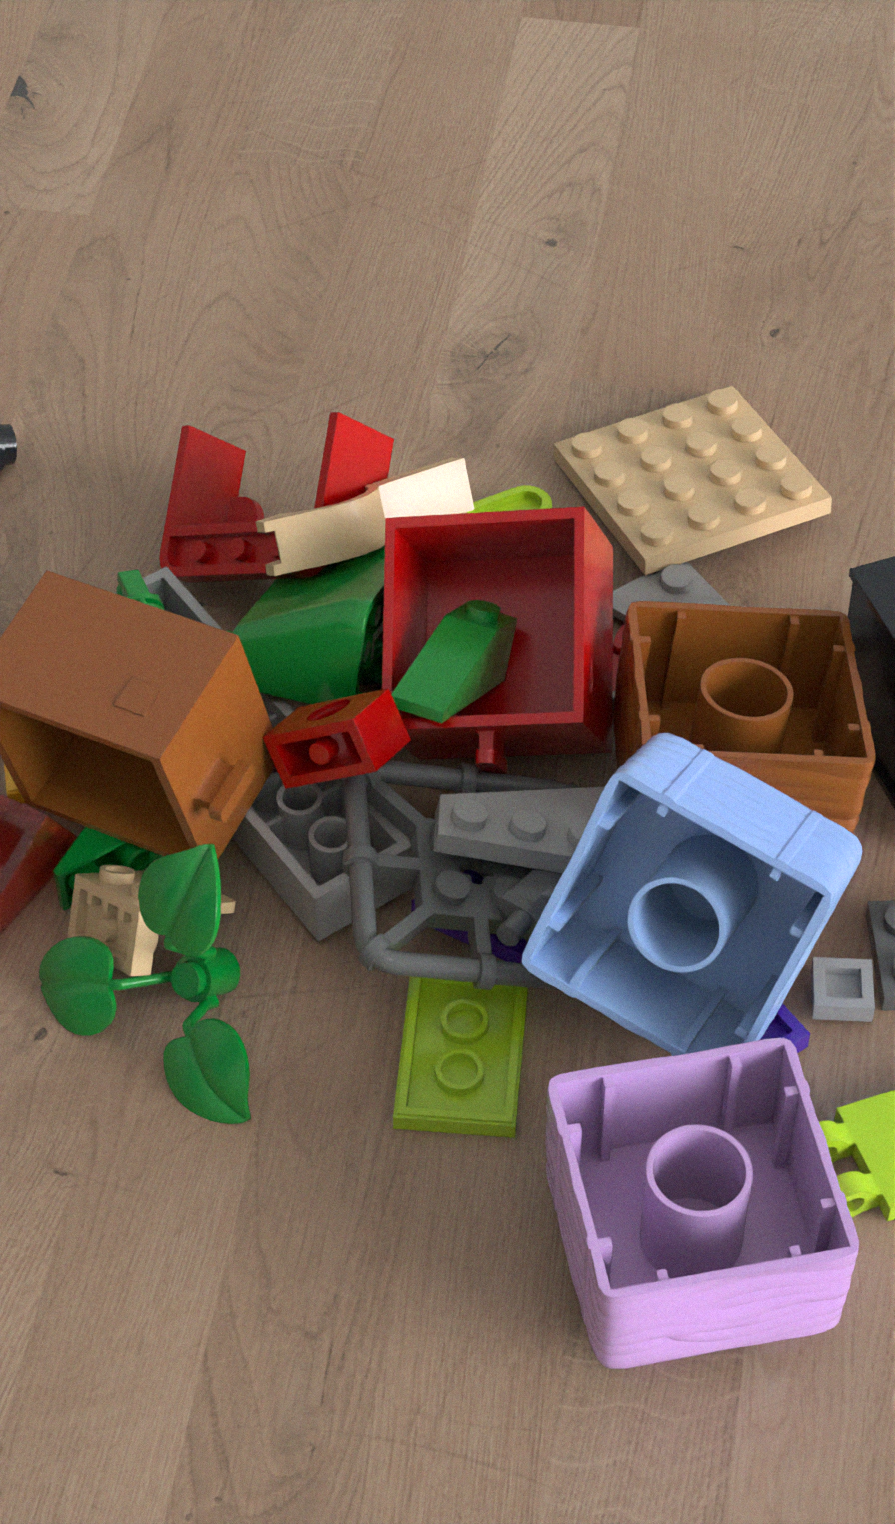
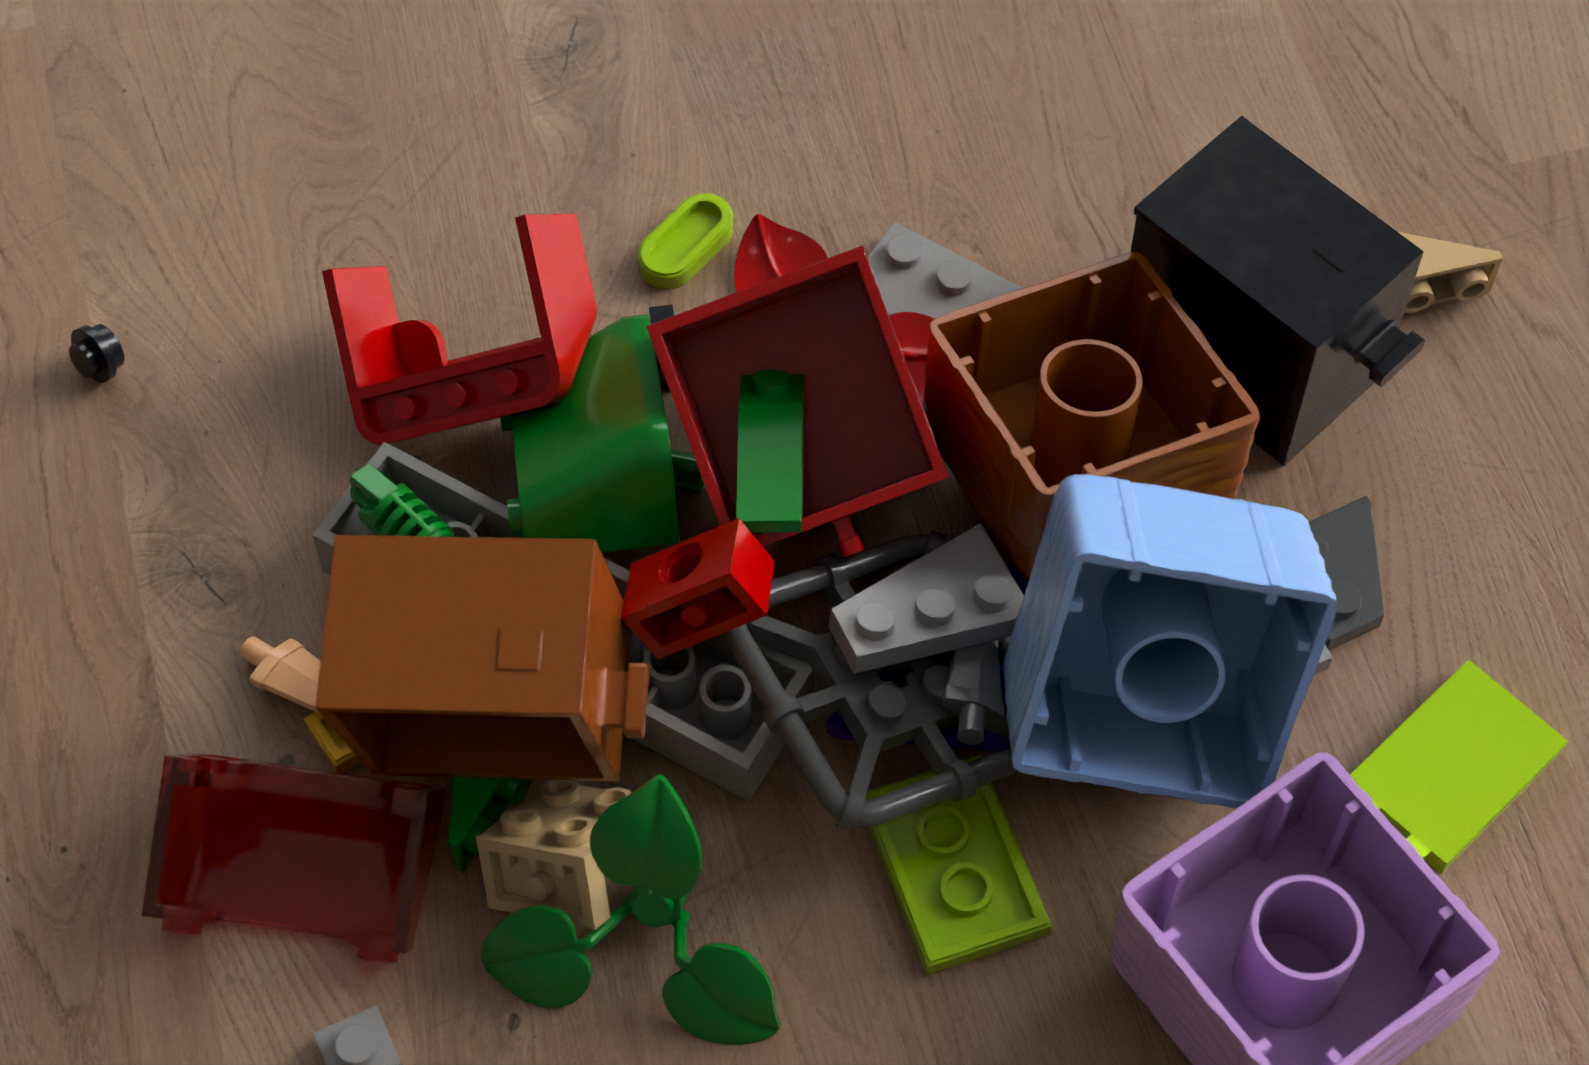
camera: 25 degrees left, 10 degrees up
tan piece [255,458,474,576] -> none
tan plate [553,386,832,576] -> none

